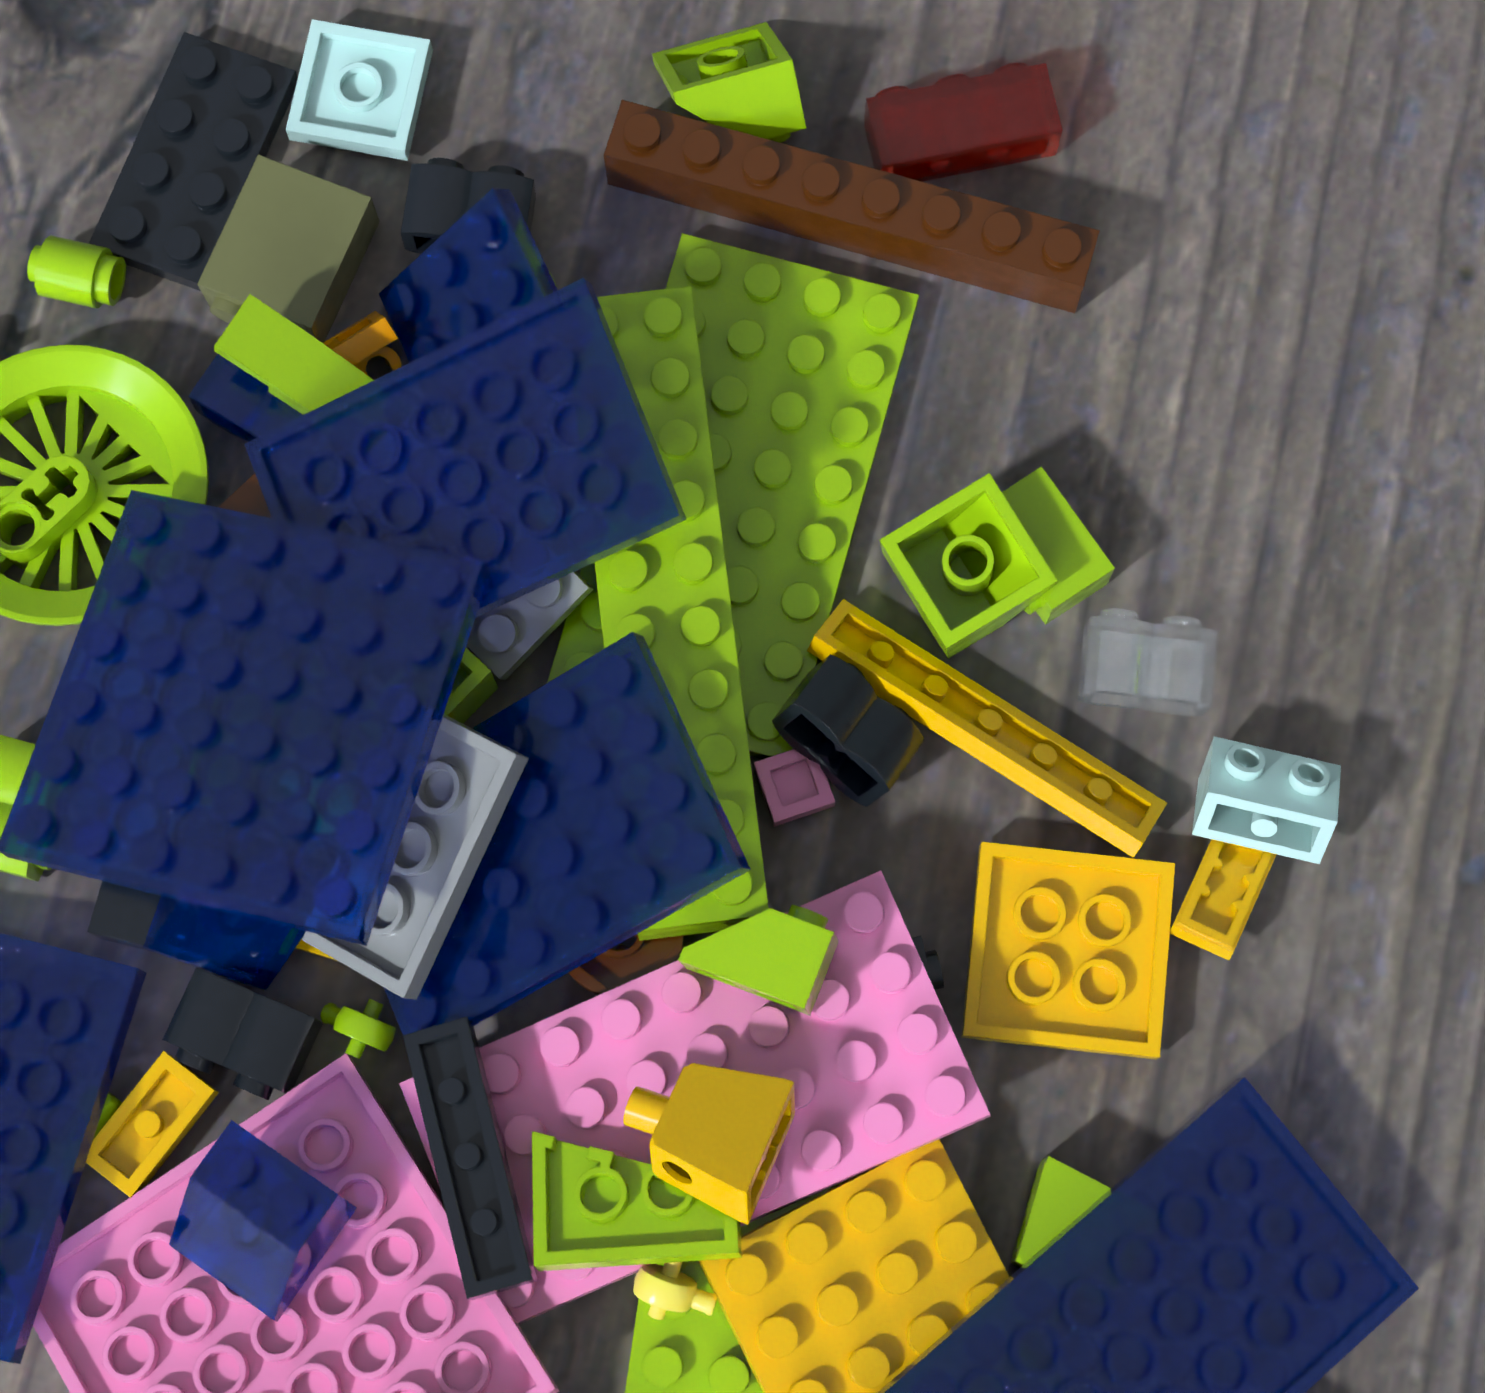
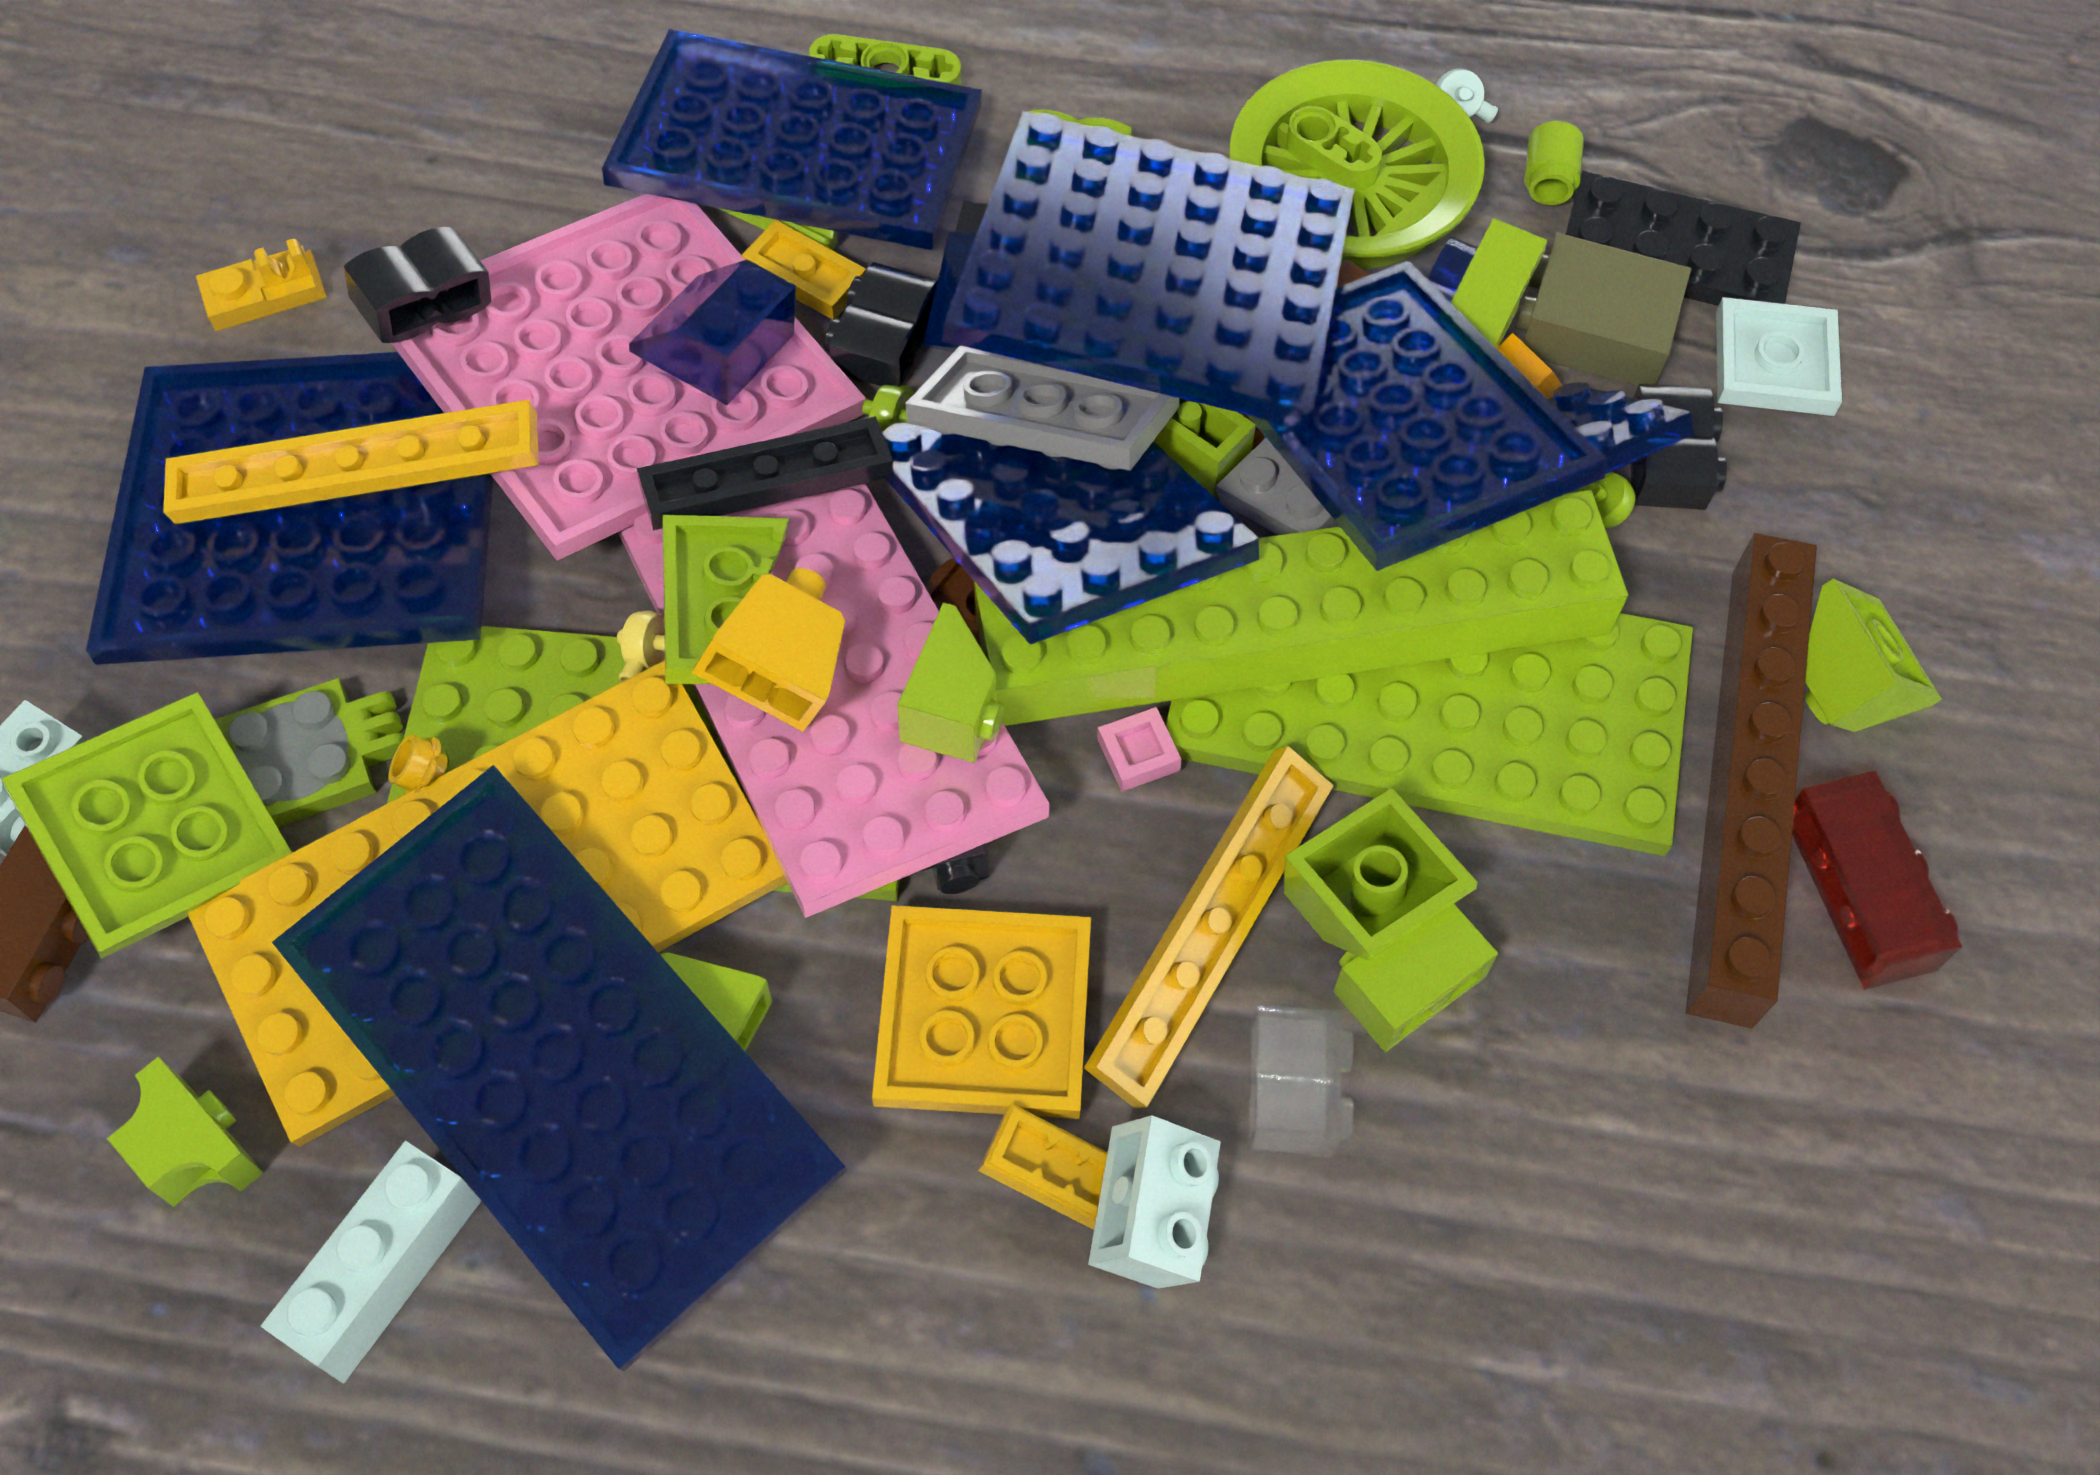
camera: 85 degrees right, 15 degrees down
black brick [772,654,925,807] -> none

